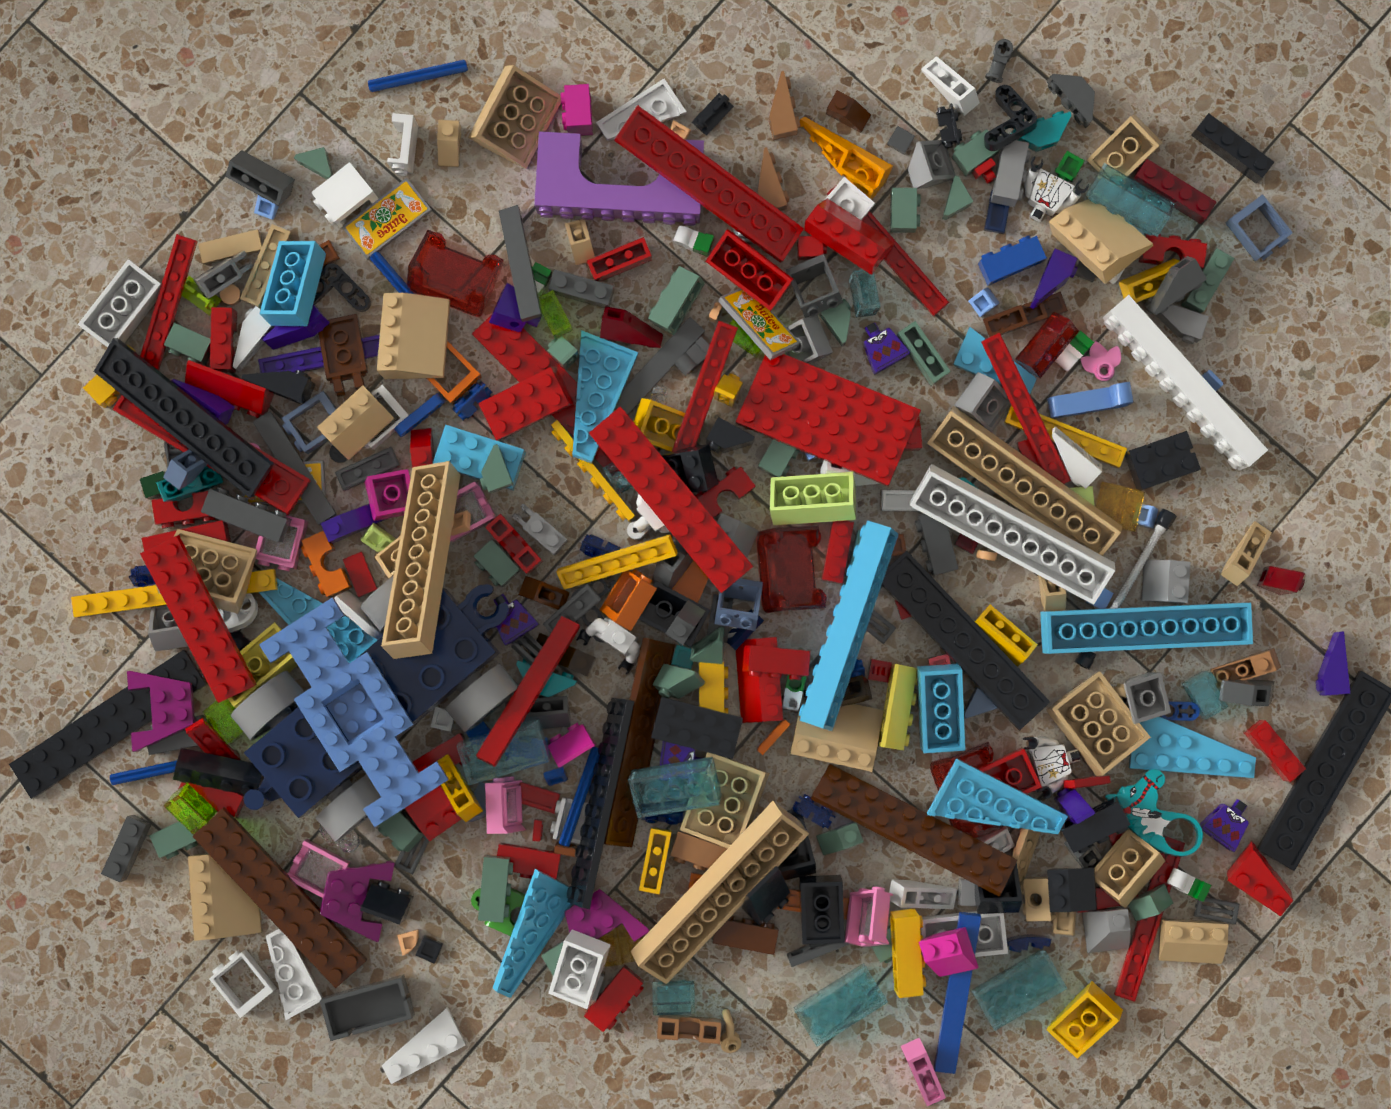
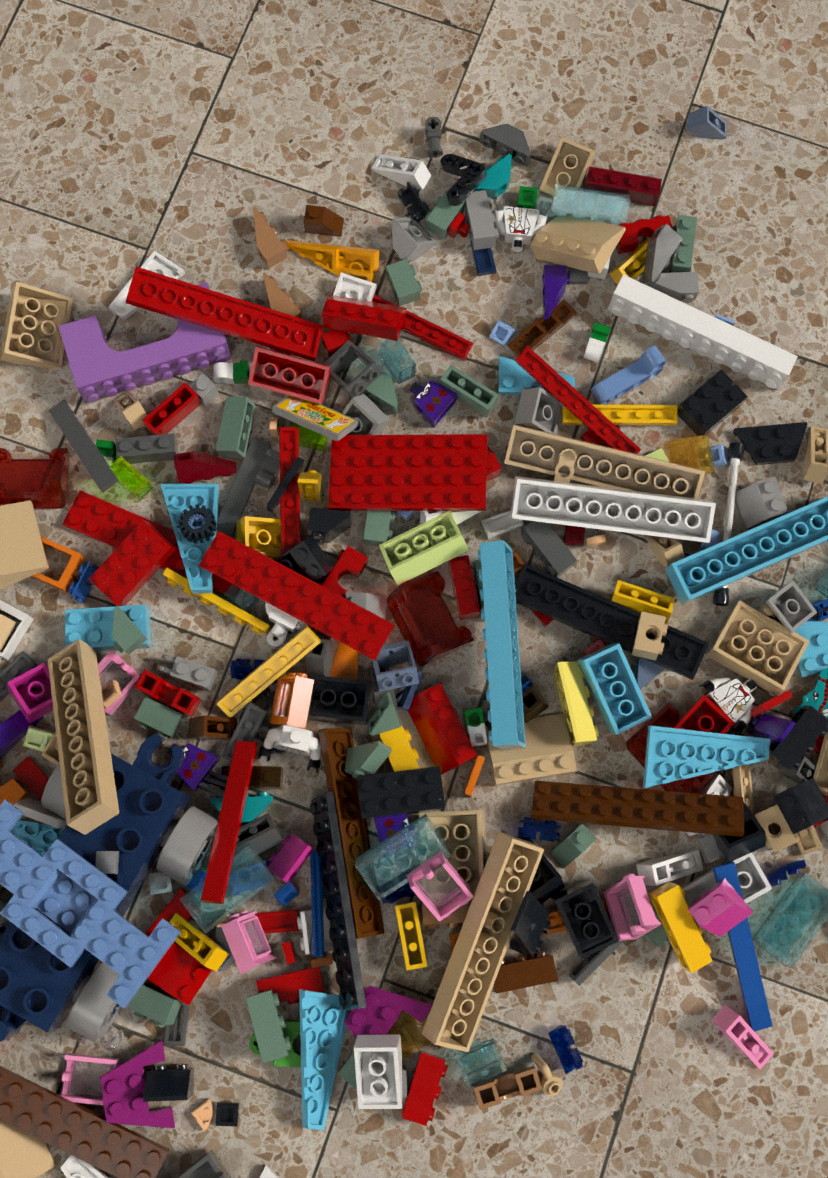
camera: 25 degrees left, 10 degrees down
blue beam [394,392,447,437] -> none
red slope [410,428,435,467] -> none
dark purple torso [489,283,541,332] -> none
sand green slope [547,336,580,371] -> none
dark pink brick [561,84,593,136] -> none
dark grey slope [665,600,706,646] -> none
teal tile [671,645,693,670] -> none
black hinge [691,93,734,136] -> none
red brick [742,645,810,680] -> none
clear light blue brick [793,963,888,1047] -> none
dark grey tile [866,610,896,644] -> none
red tile [868,659,892,683] -> none
dark grey tile [887,126,915,155] -> none
sand green slope [942,176,973,220] -> none
blue brick [978,235,1047,286] -> none
clear red brick [1015,312,1079,379] -> none
white slope [1052,427,1102,489] -> none
bright pink plate [1081,341,1121,381] -> none
black brick [1191,113,1274,183] -> none
sand blue window [1226,194,1293,261] -> none
none -> light grey slope [95,851,119,874]
none -> black bush [179,504,217,543]
none -> light grey brick [189,373,219,407]
none -> black tile [267,456,304,513]
none -> window [406,851,474,922]
none -> clear blue hinge [548,1025,584,1074]
none -> tan piece [554,448,577,483]
none -> tan brick [632,611,668,661]
none -> sand blue slope [687,106,727,139]
none -> black wing [733,422,808,465]

